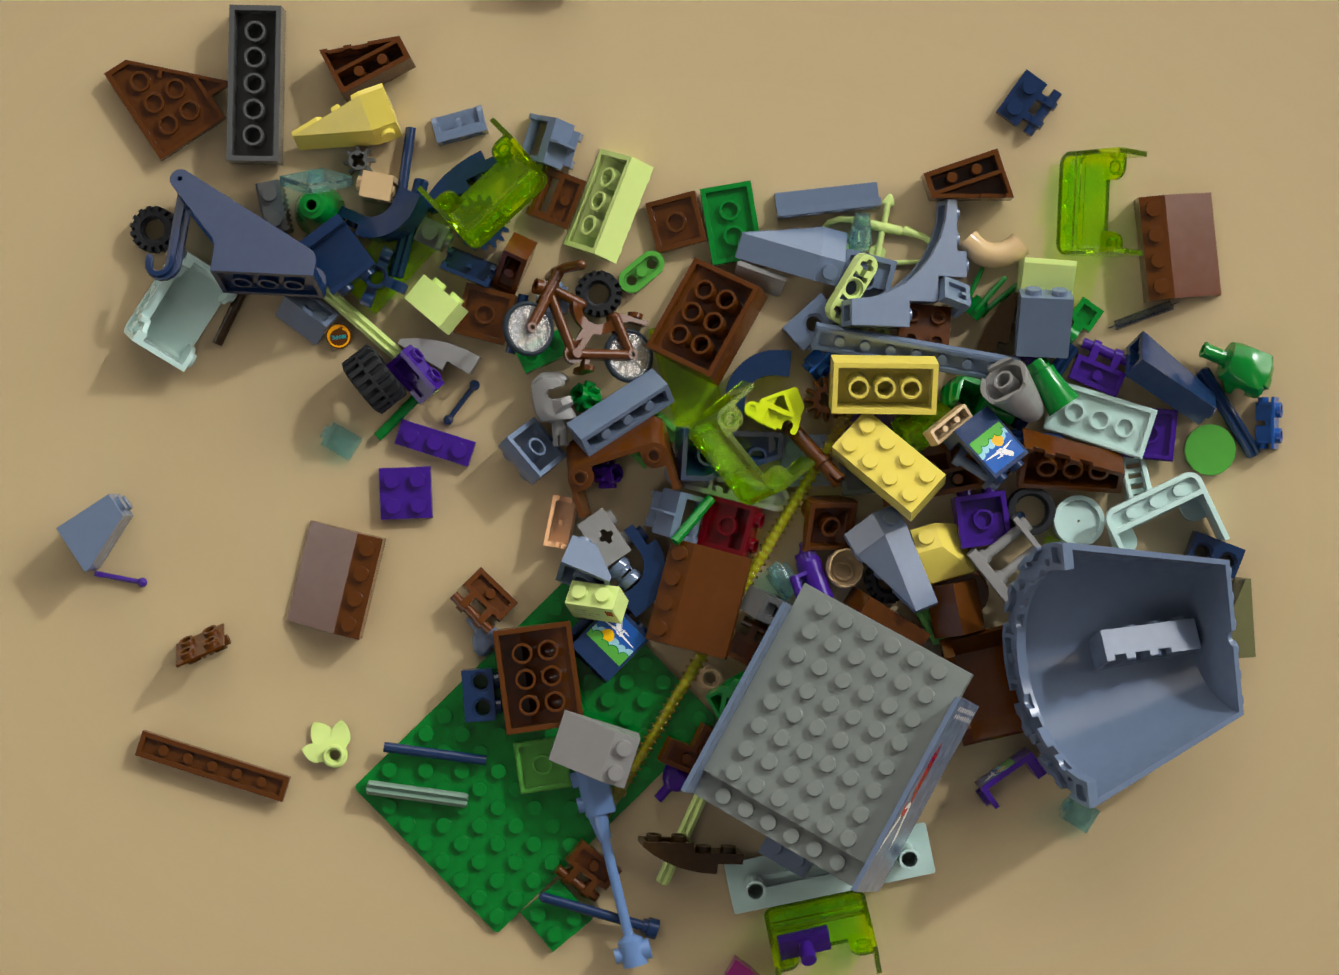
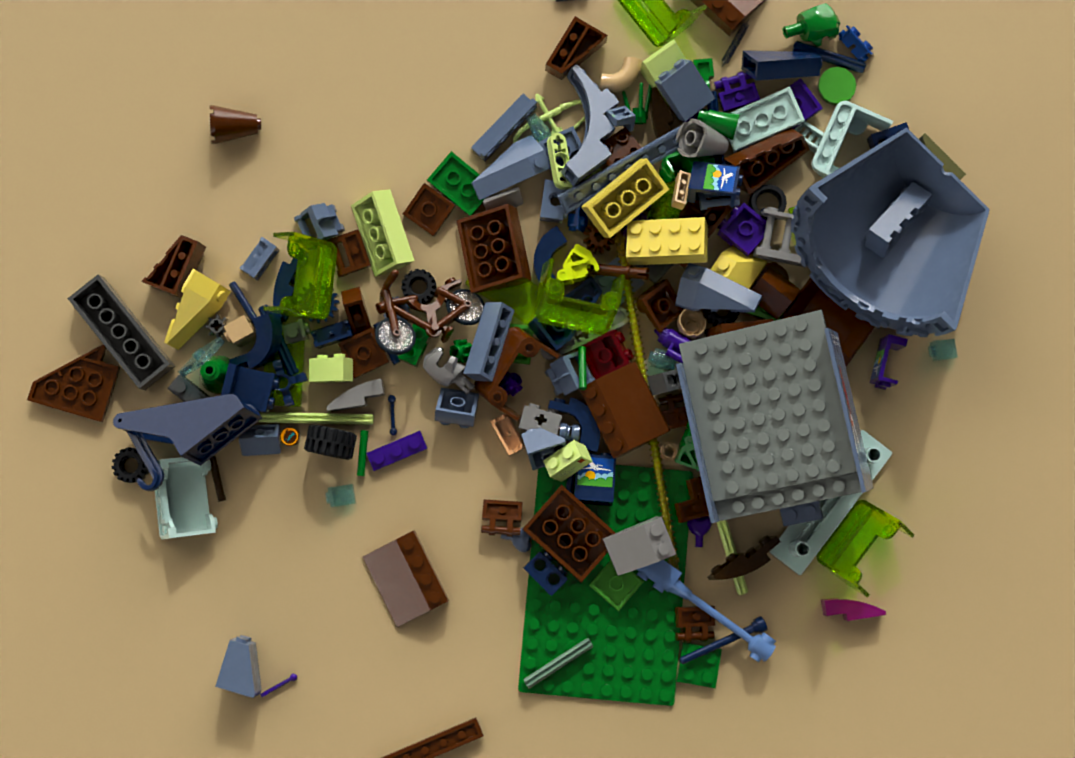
camera: 45 degrees left, 5 degrees down
reddish brown hinge [176,623,231,668] -> none
yellowish green plate [302,720,351,768] -> none
dark purple plate [379,466,433,520] -> none
dark blue bar [383,742,487,766] -> none
dark purple bracket [386,344,445,405] -> none
bright green plate [619,251,664,293] -> none
dark purple tile [776,924,831,966] -> none
light aqua piece [1052,495,1105,545] -> none

